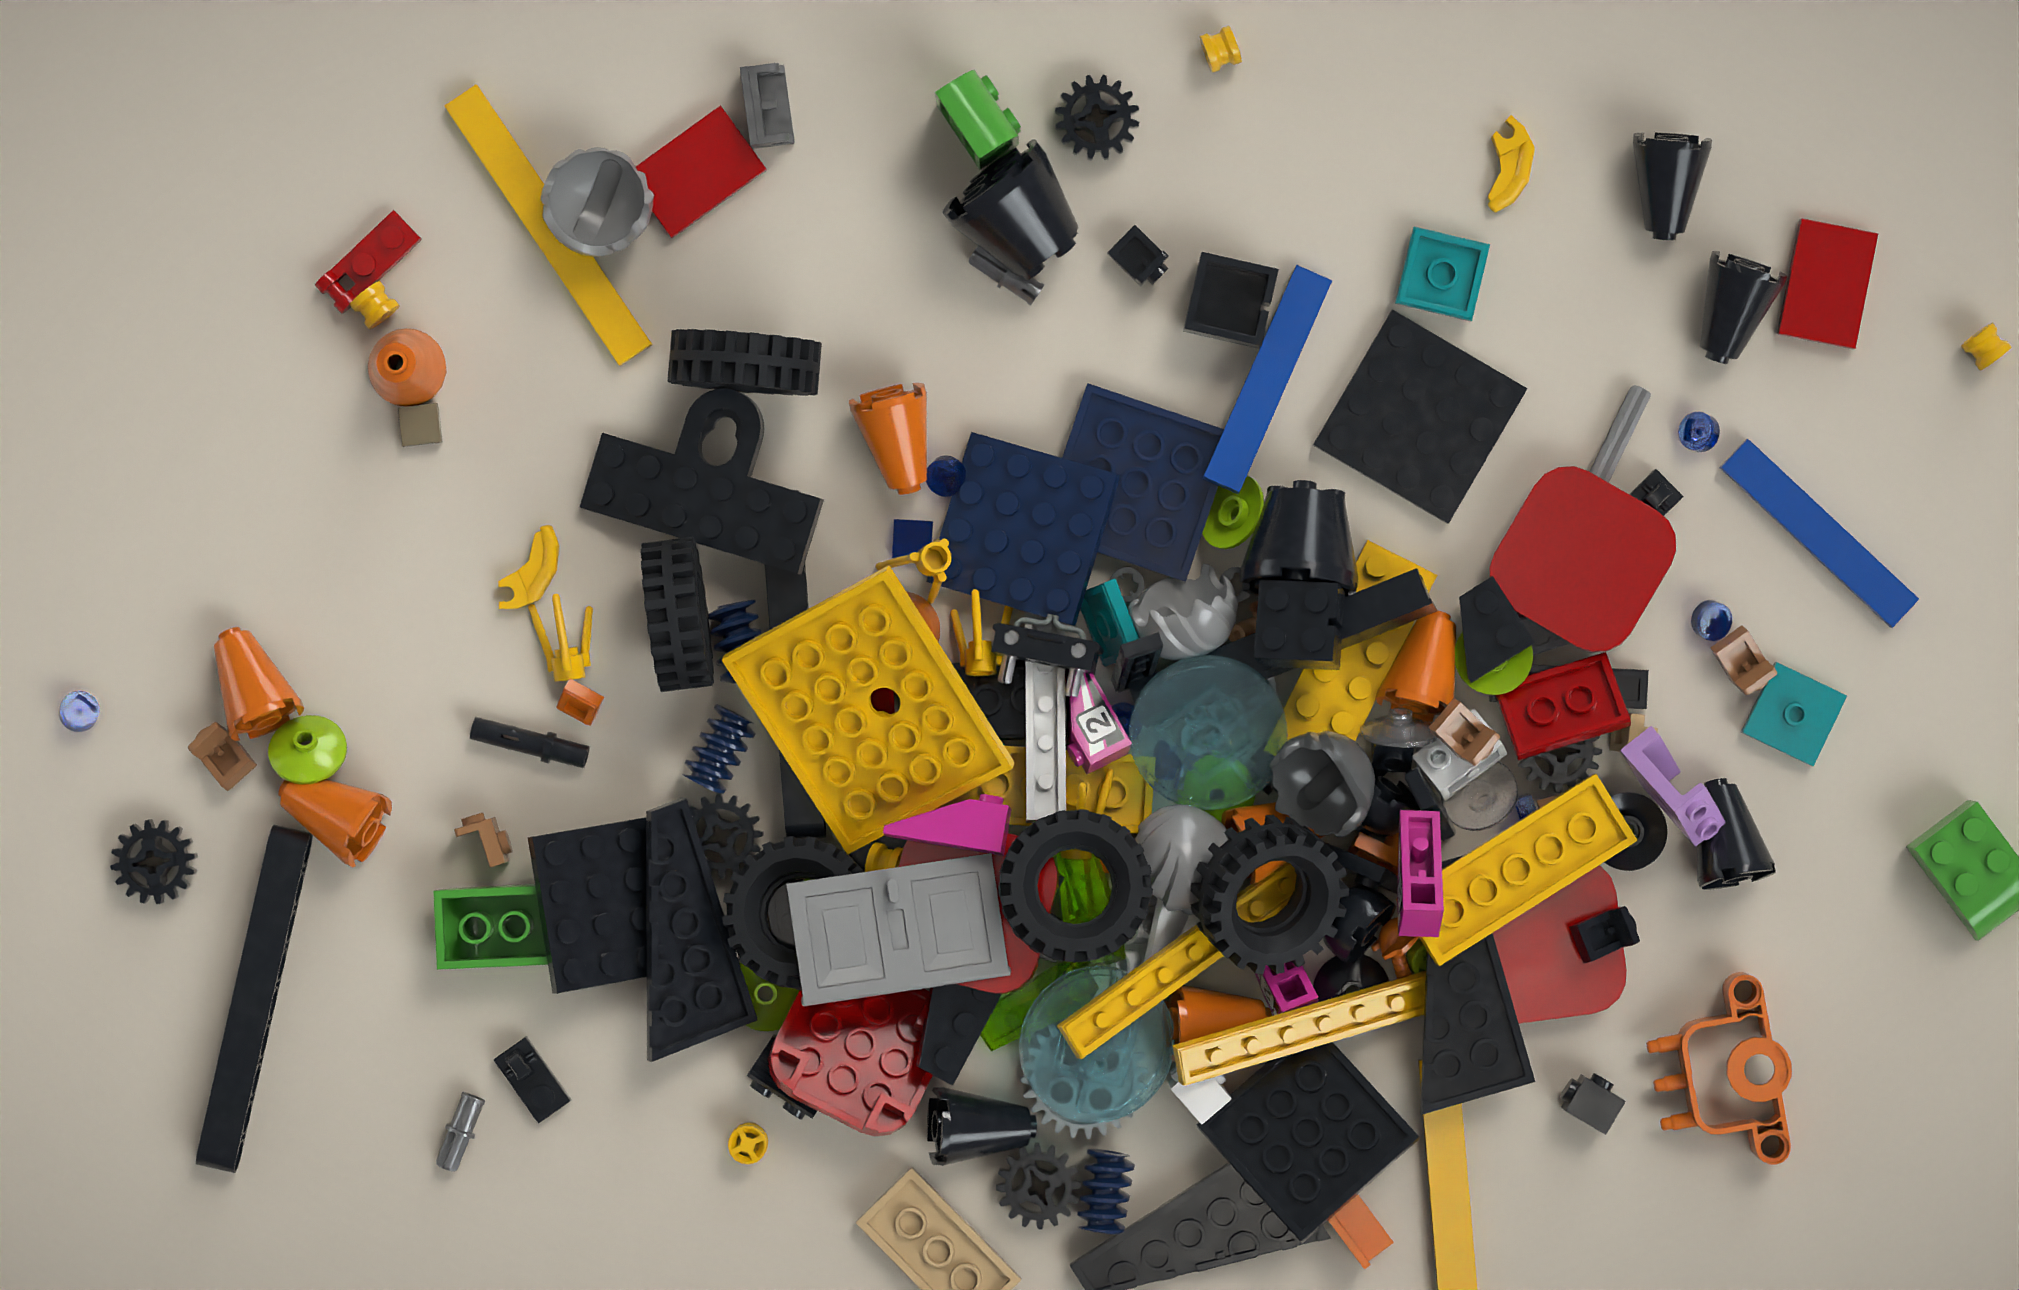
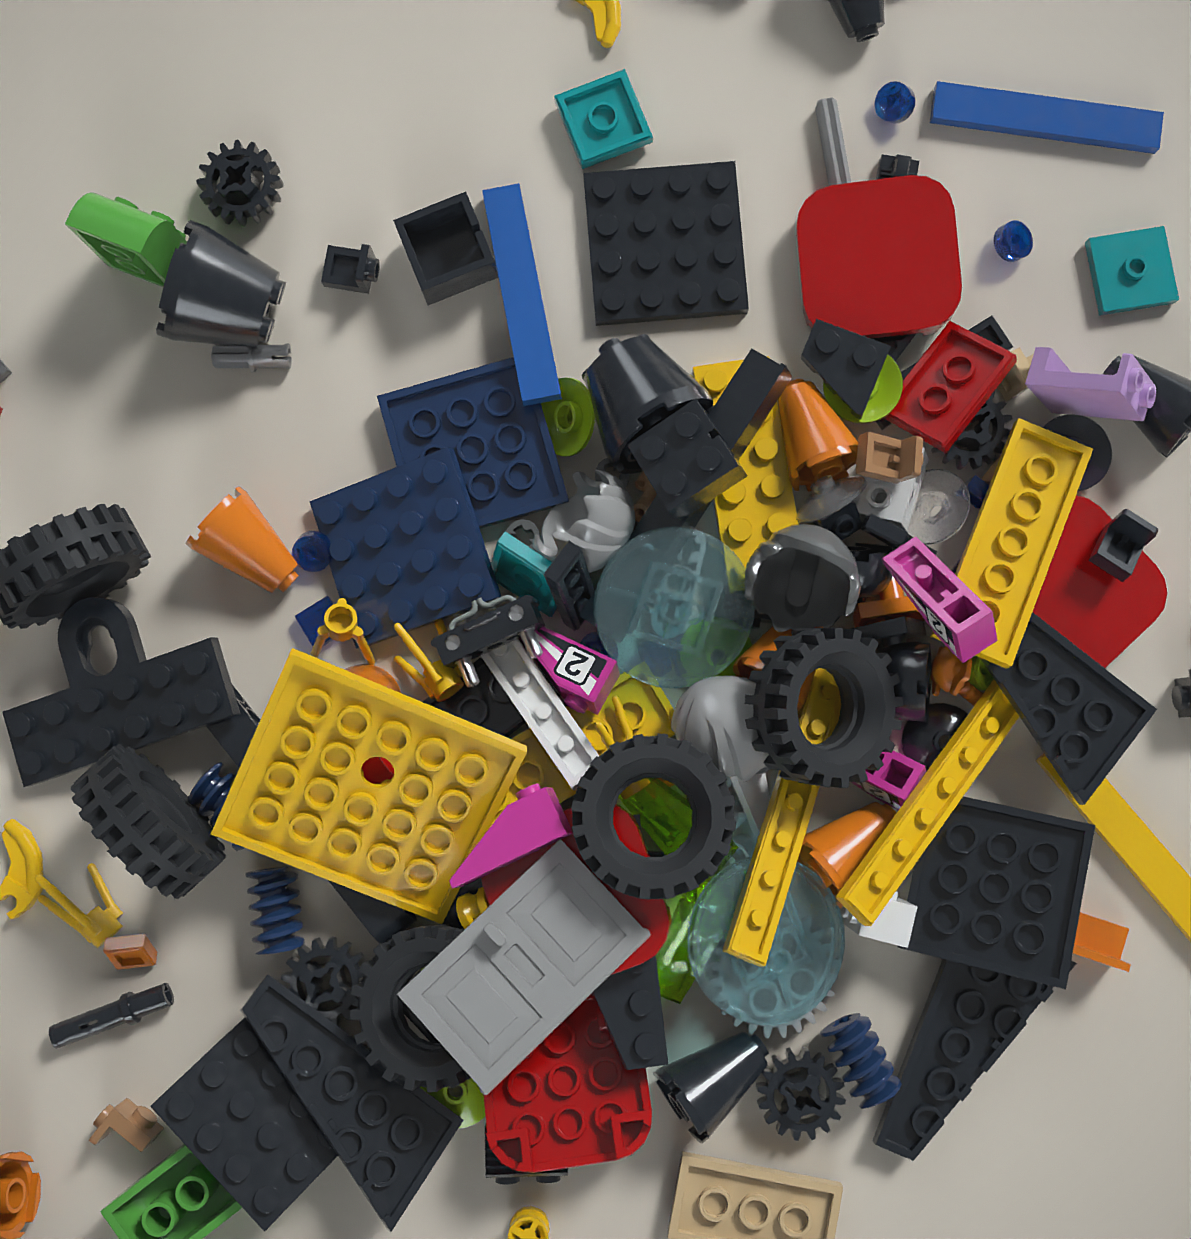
camera: 30 degrees left, 5 degrees down
yellow wheel [1199,25,1242,73] -> none
medium nougat bracket [1710,625,1777,695] -> none

